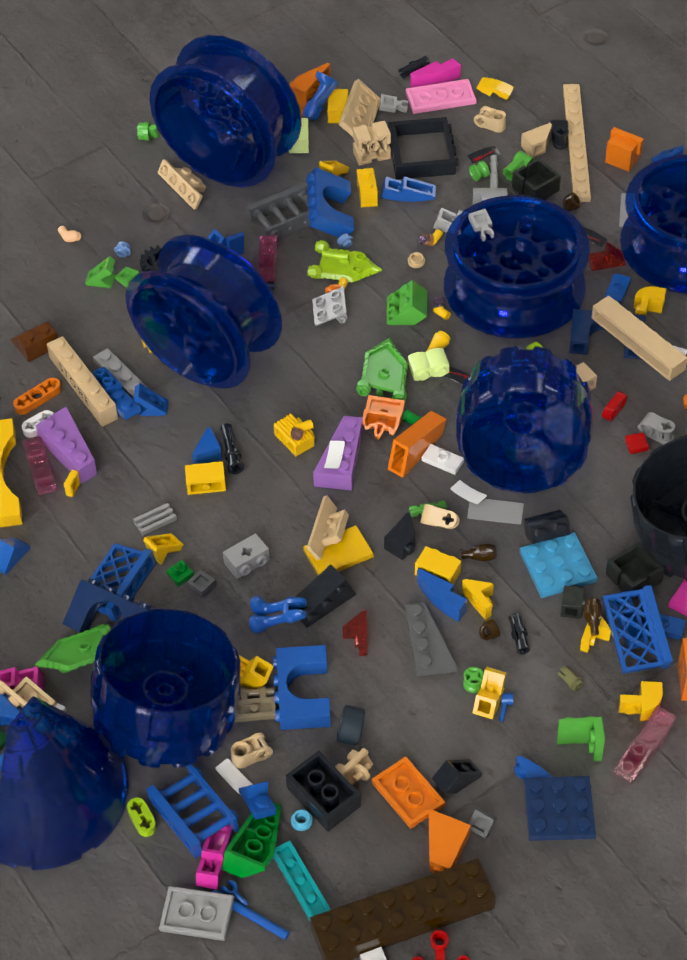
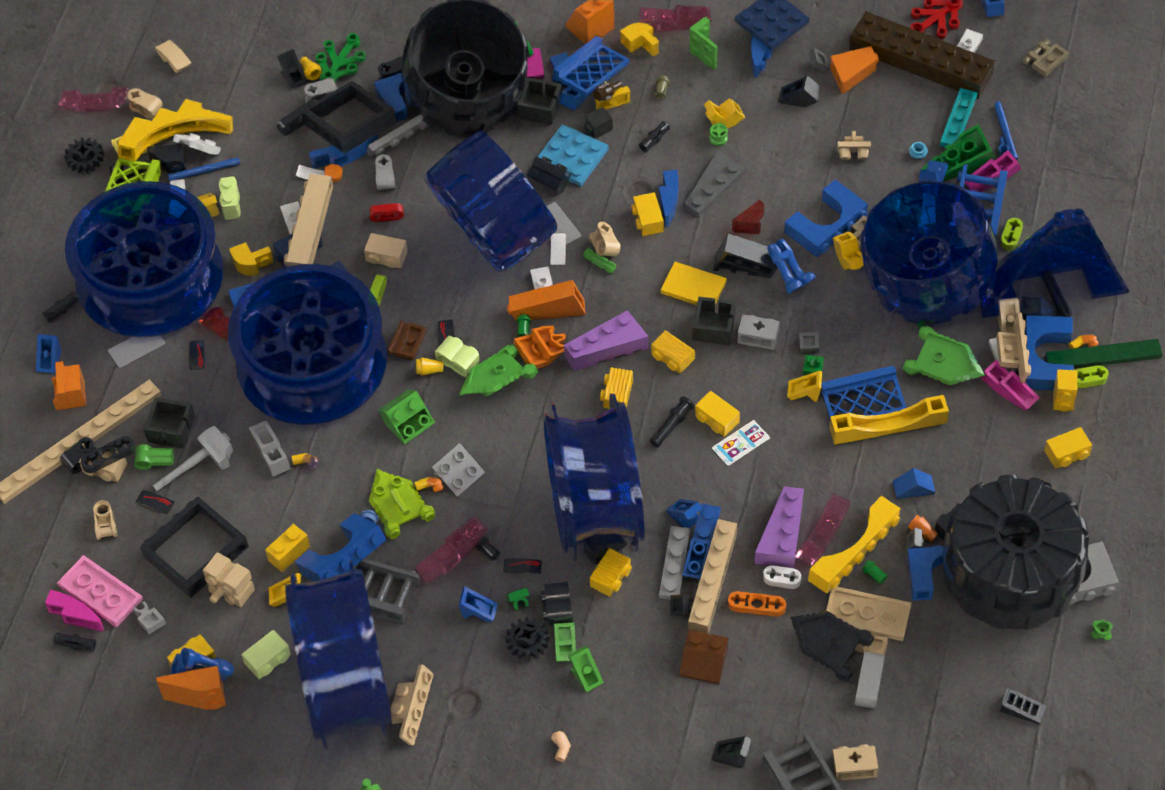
camera: 130 degrees left, 5 degrees up
dark blue arch [62,578,157,657] -> none
yellow tile [64,470,81,497] -> none
medium blue plate [114,242,131,258] -> none
light grey tile [133,503,177,536] -> none
light grey tile [159,886,235,941] -> none
blue slope [192,427,222,464] -> none
blue slope [225,232,244,259] -> none
black brick [286,751,361,831] -> none
arm [291,419,314,440] -> none
tan bracket [307,495,349,560] -> none
white sticker [324,441,345,469] -> none
black wheel [336,705,365,746] -> none
tan plate [339,79,380,137] -> none
orange plate [372,756,445,829] -> none
blue slope [381,176,436,202] -> none
black slope [384,512,416,560] -> none
tan plate [408,252,425,268] -> none
arm [433,296,451,320] -> none
dark brown piece [461,544,497,561] -> none
yellow slope [462,579,494,620] -> none
light grey plate [468,209,494,241] -> none
bright green wheel [469,161,490,181] -> none
yellow slope [476,77,514,100] -> none
dark brown tile [479,618,500,640] -> none
dark brown tile [563,192,581,211] -> none
red tile [624,433,649,454] -> none
none -> black beam [81,436,135,473]
none -> reddish brown plate [387,320,427,361]
none -> yellow brick [651,330,695,373]
none -> black tile [670,595,693,616]
none -> pearl dark grey piece [692,296,736,345]
none -> sticker [712,420,770,466]
none -> yellow arch [829,395,949,445]

